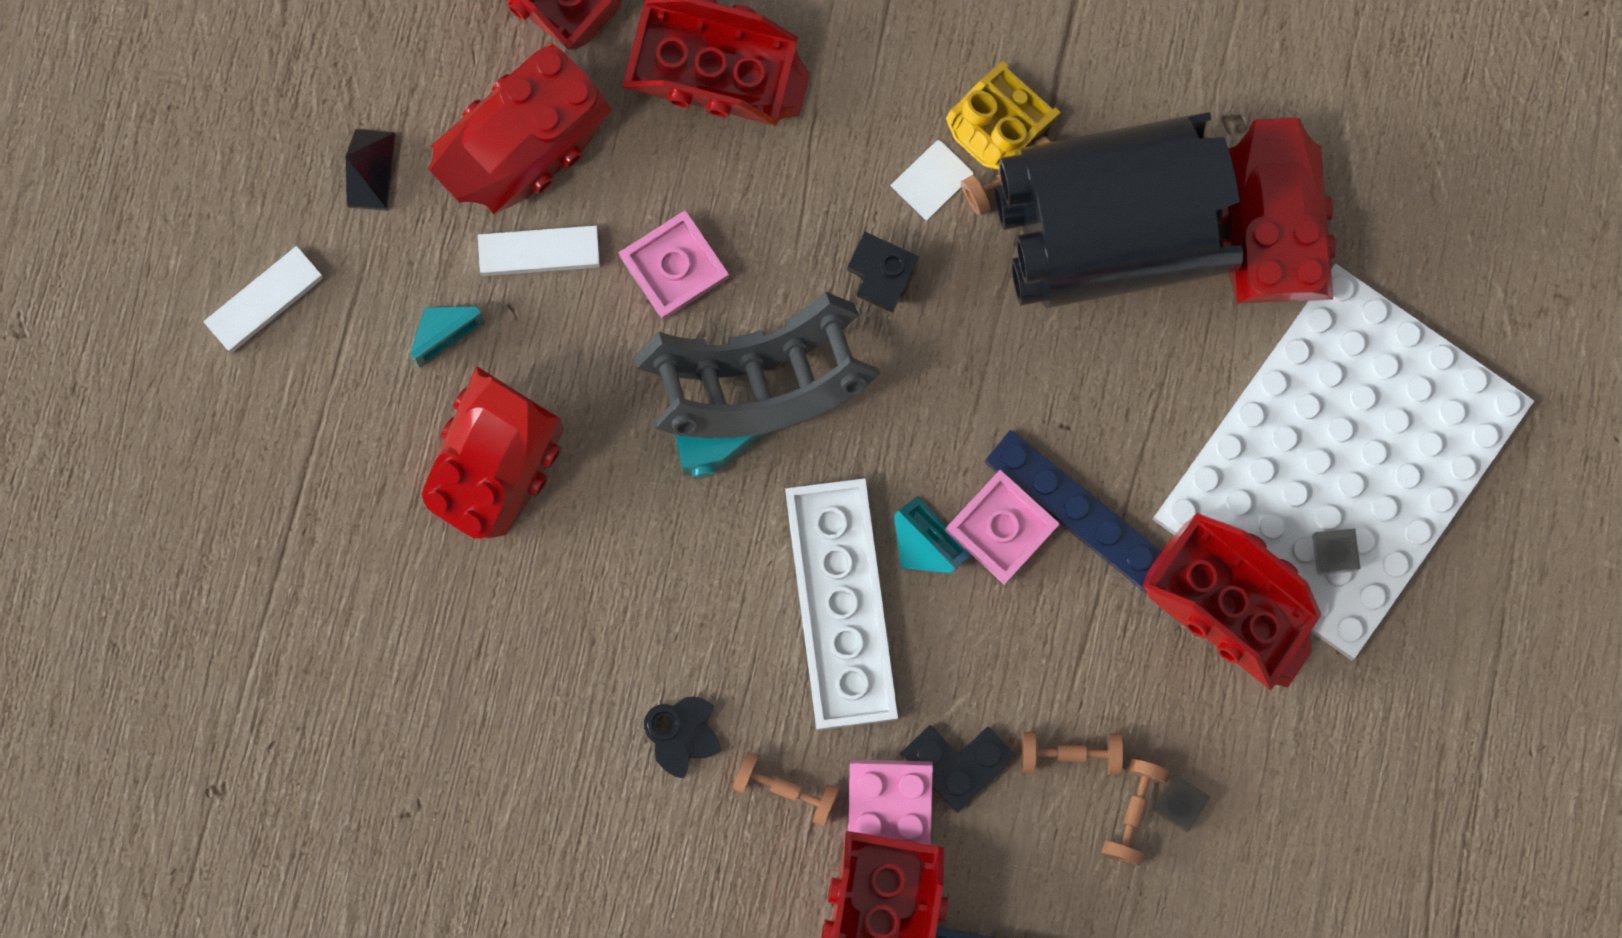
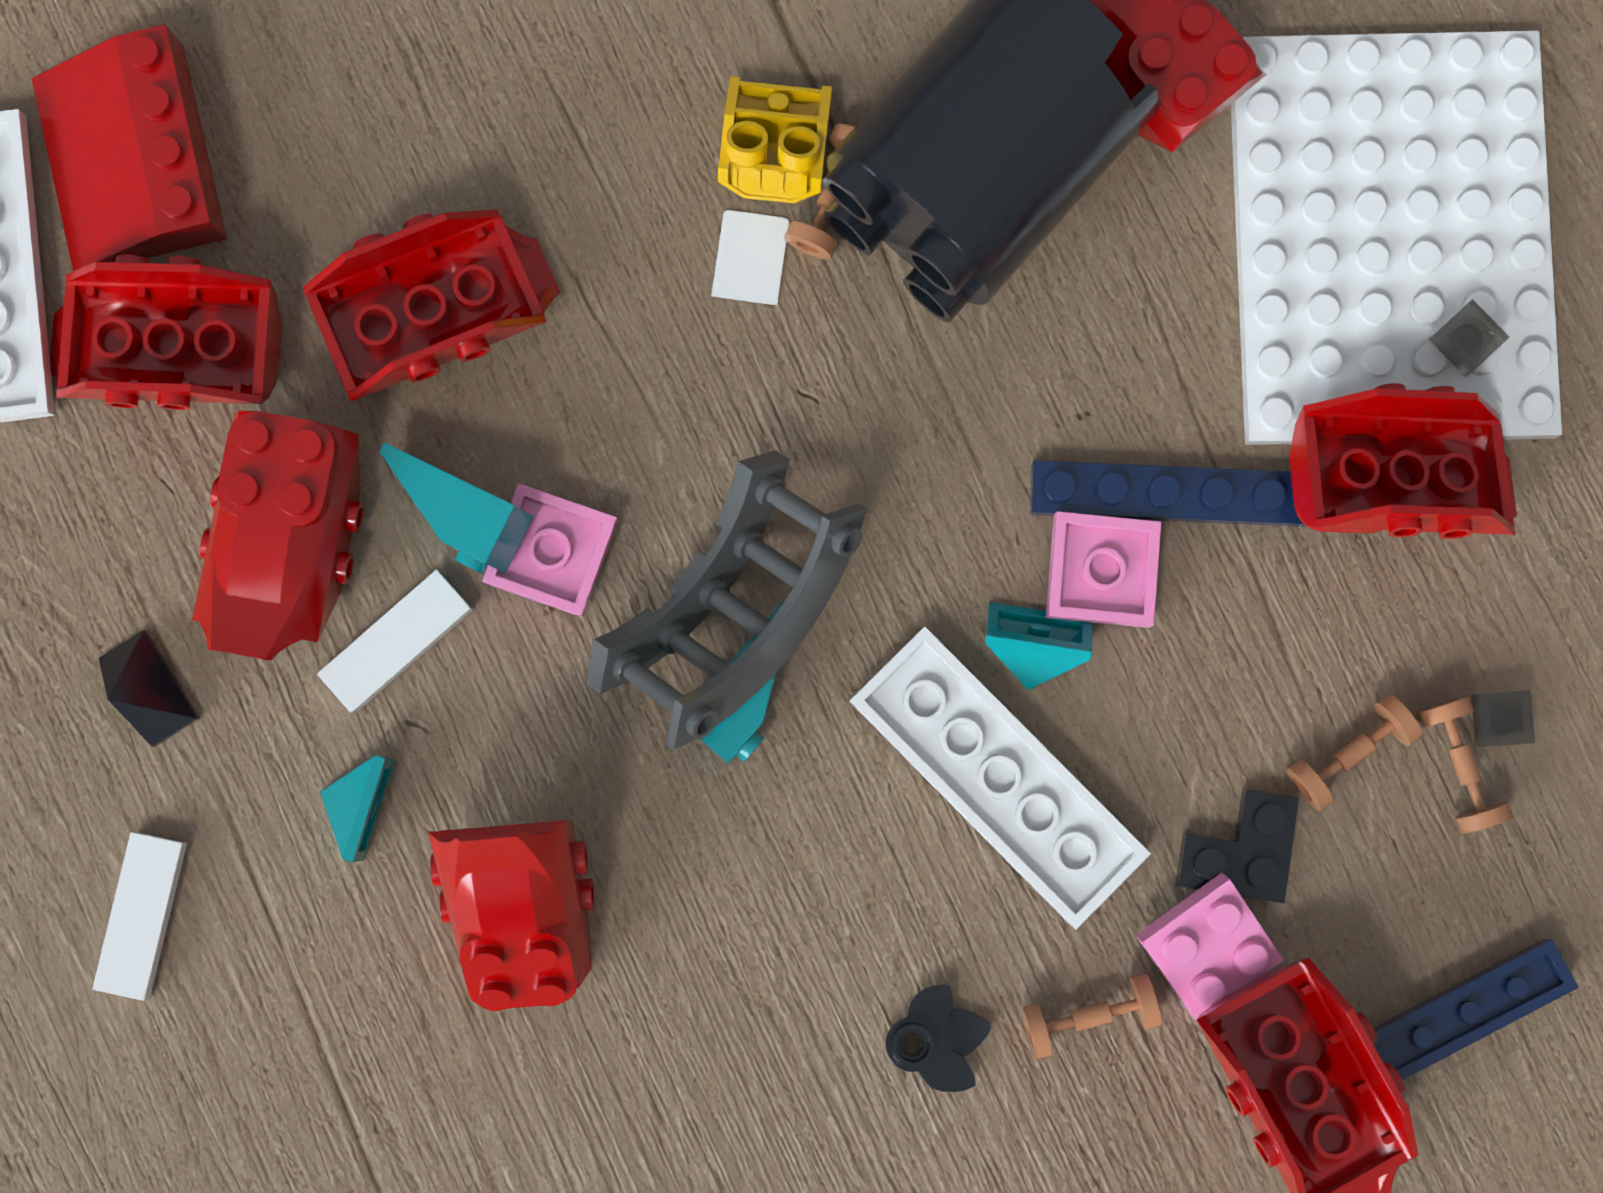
camera: 35 degrees left, 5 degrees up
black brick [847,231,919,313] -> none
none -> teal slope [379,443,534,574]

